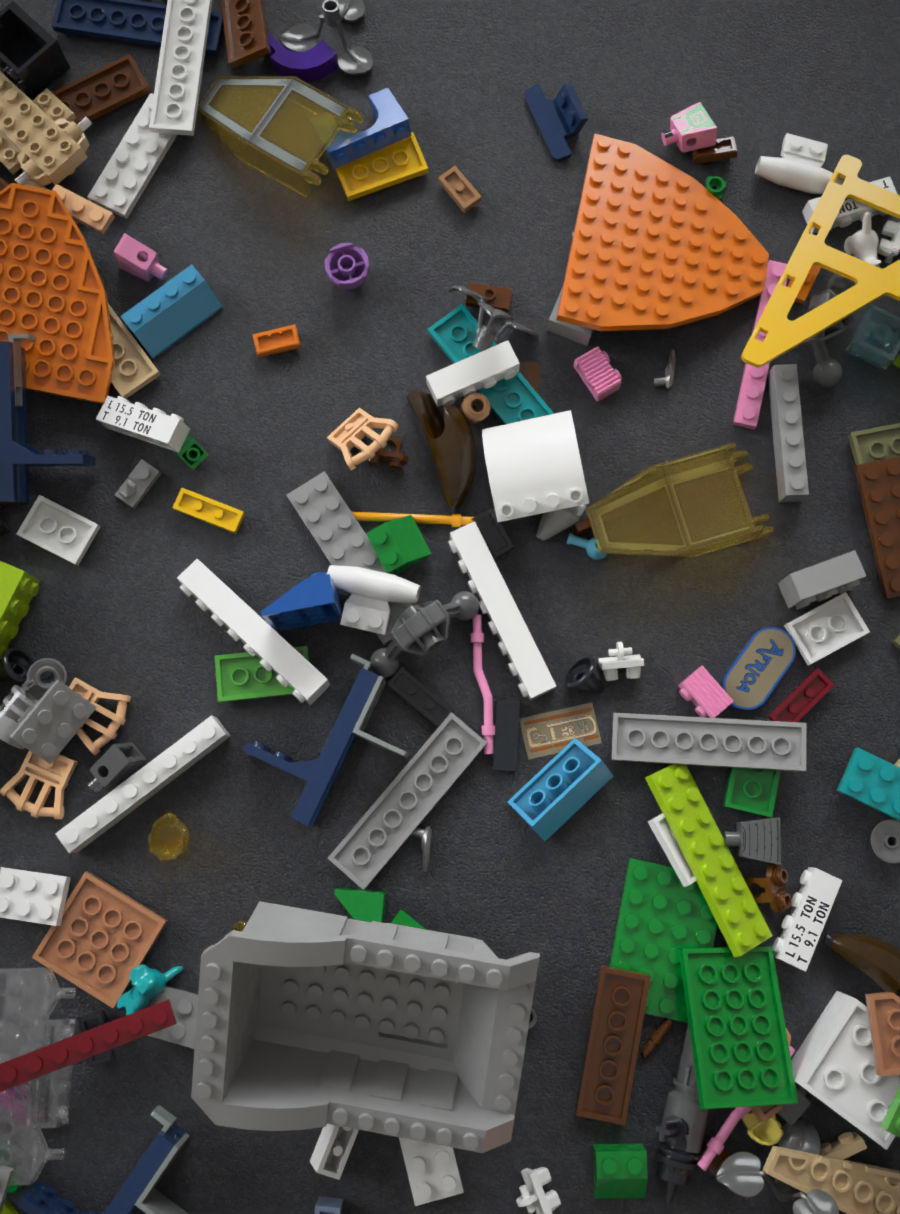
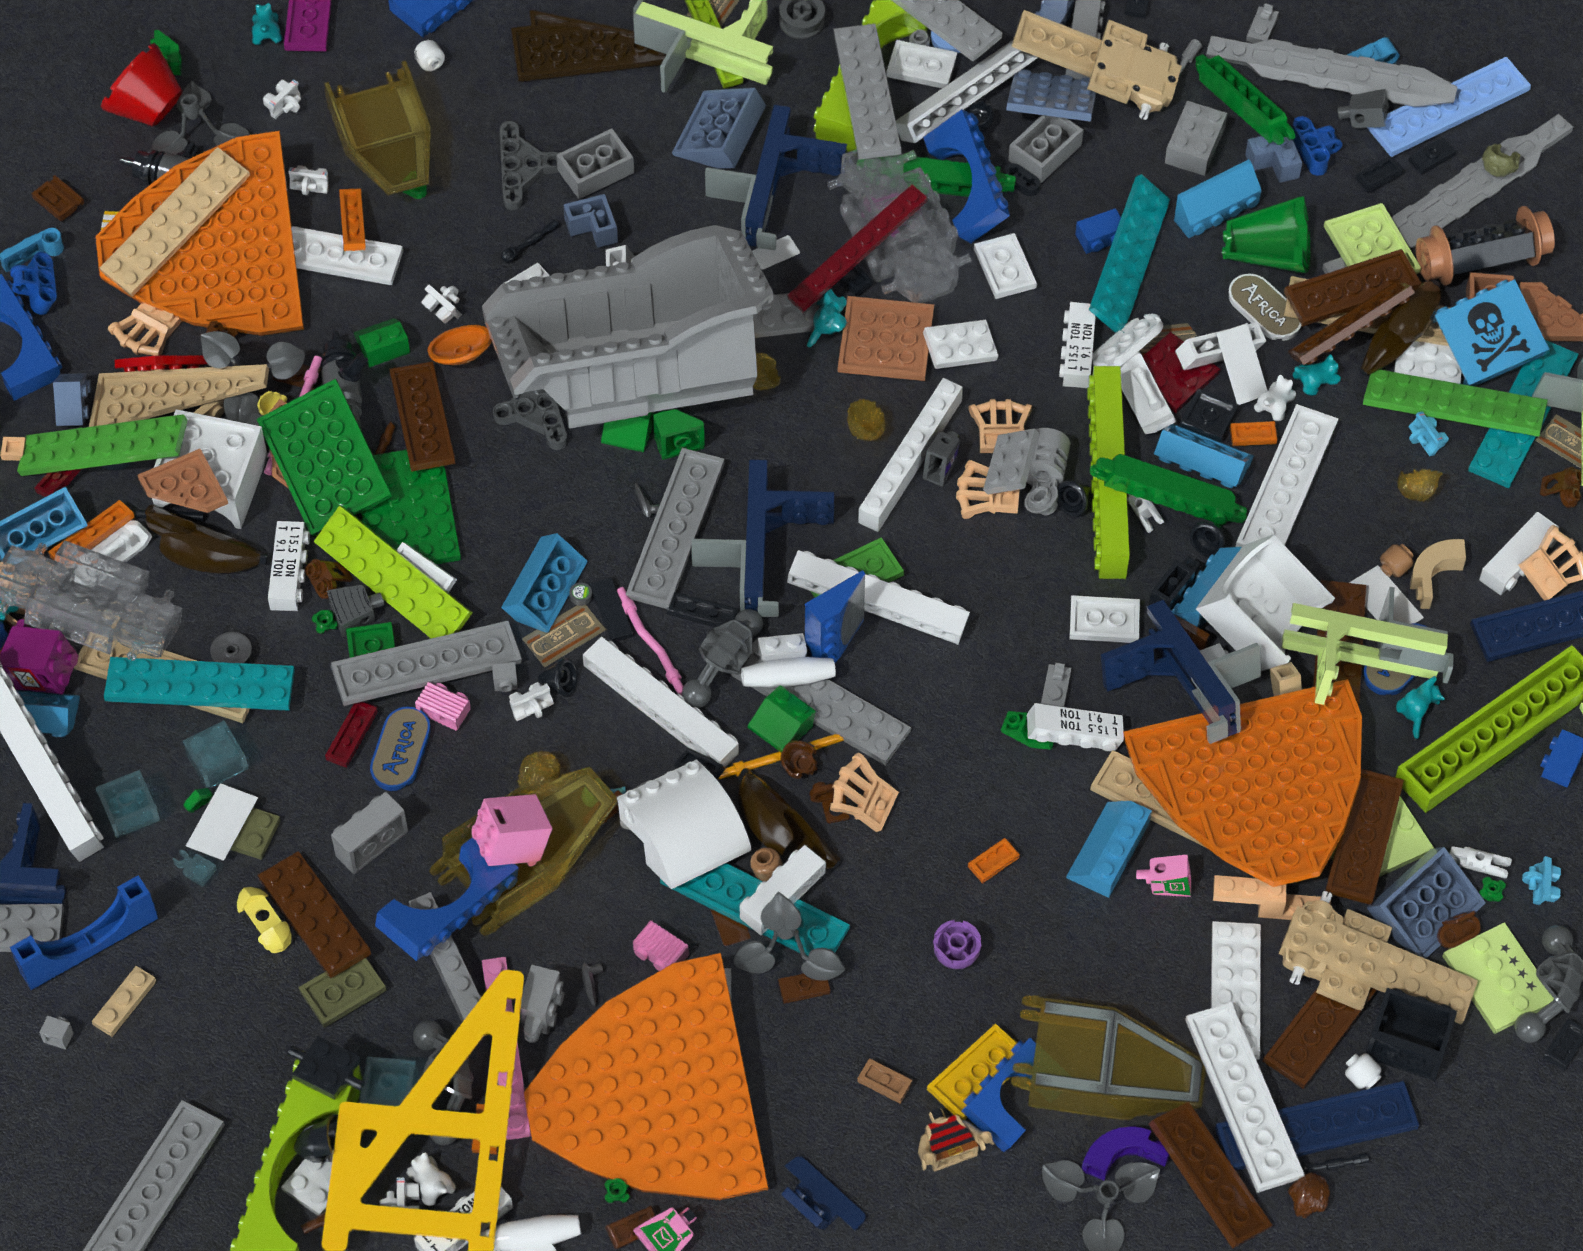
camera: 155 degrees right, 20 degrees down
yellow plate [172,488,245,534] -> none
white plate [784,592,870,665] -> none
none -> green plate [312,610,338,634]
none -> blue arch [375,837,519,961]
none -> orange dish [427,325,492,365]
none -> bright pink container [472,794,552,866]
none -> light grey plate [492,662,518,692]
none -> clear yellow hair [517,751,561,795]
none -> light grey hinge [520,965,565,1043]
none -> tile [569,583,592,606]
none -> white sticker [752,235,800,269]
none -> reddish brown hair [780,740,818,779]
none -> torso [918,1108,994,1172]
none -> white head [1345,1053,1382,1089]

